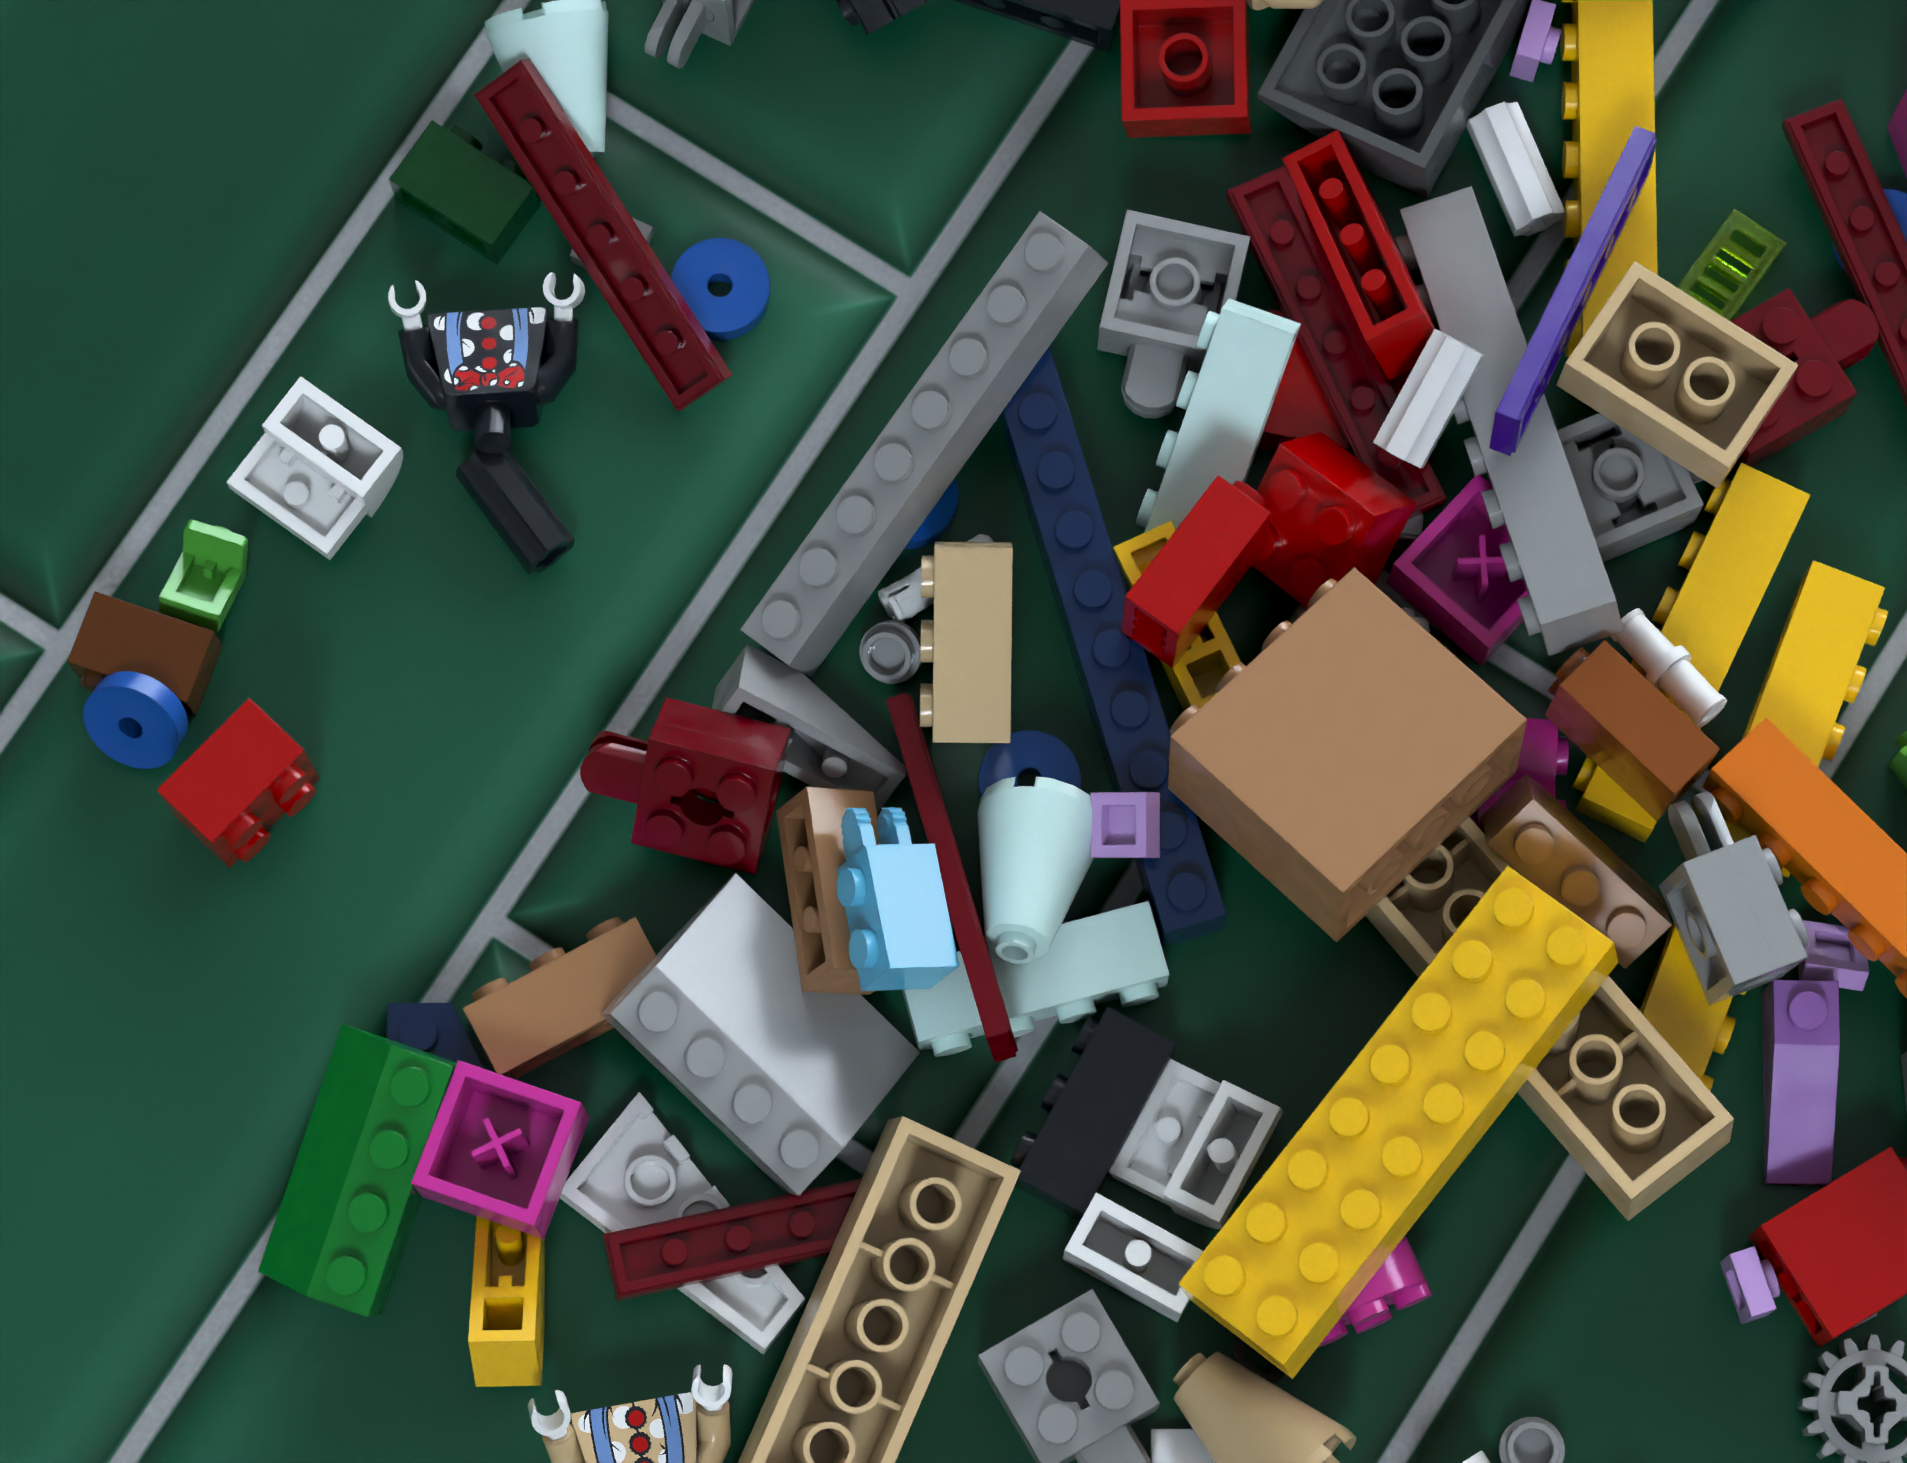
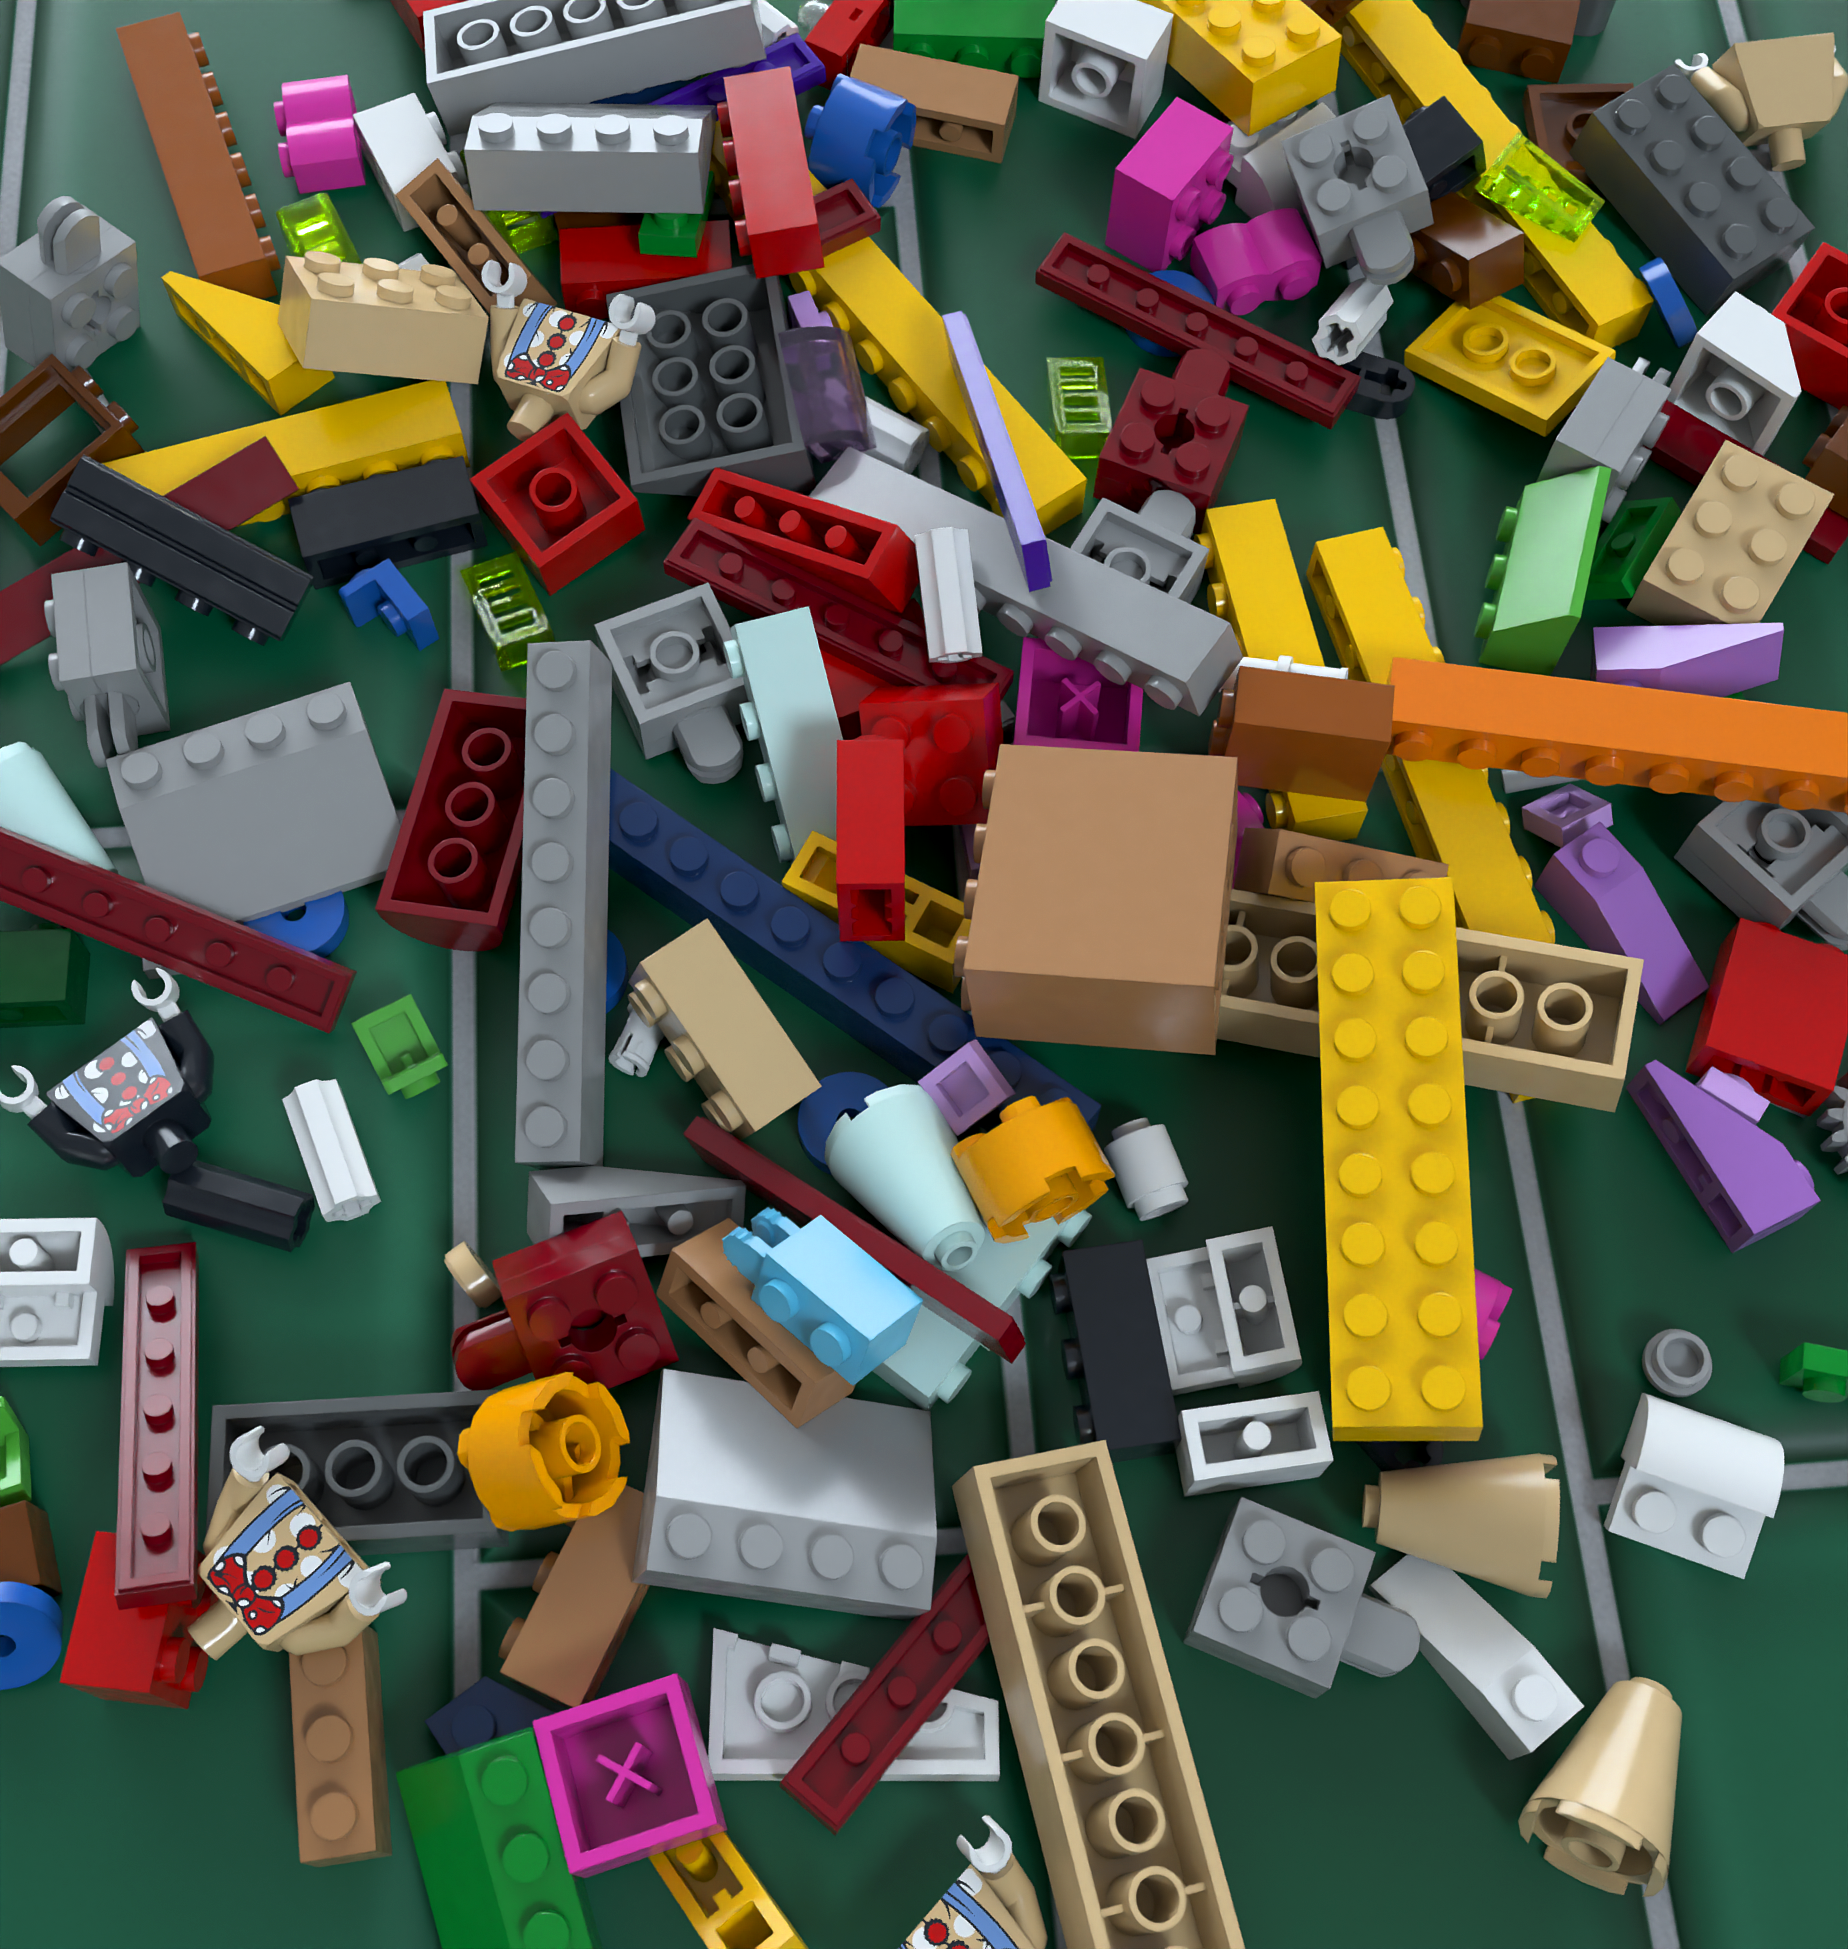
camera: 40 degrees left, 10 degrees down
light grey plate [859,620,922,684] -> none
tan brick [1556,261,1798,489] -> none
light grey brick [1659,791,1809,1005] -> none
none -> light grey slope [106,682,401,925]
none -> tile [115,1242,199,1610]
none -> torso [187,1426,407,1661]
none -> dark grey brick [206,1390,509,1556]
none -> white axle [282,1079,381,1222]
none -> medium nougat brick [289,1626,392,1867]
none -> blue bracket [339,558,440,651]
none -> bright green bracket [351,994,448,1099]
none -> dark red brick [375,689,526,951]
none -> tan tile [444,1241,502,1309]
none -> light orange brick [457,1372,630,1532]
none -> clear neon green slope [460,552,555,672]
none -> clear purple brick [778,326,877,464]
none -> light orange brick [950,1096,1115,1244]
none -> white brick [1104,1118,1189,1221]
none -> medium lavender slope [1626,1060,1821,1253]

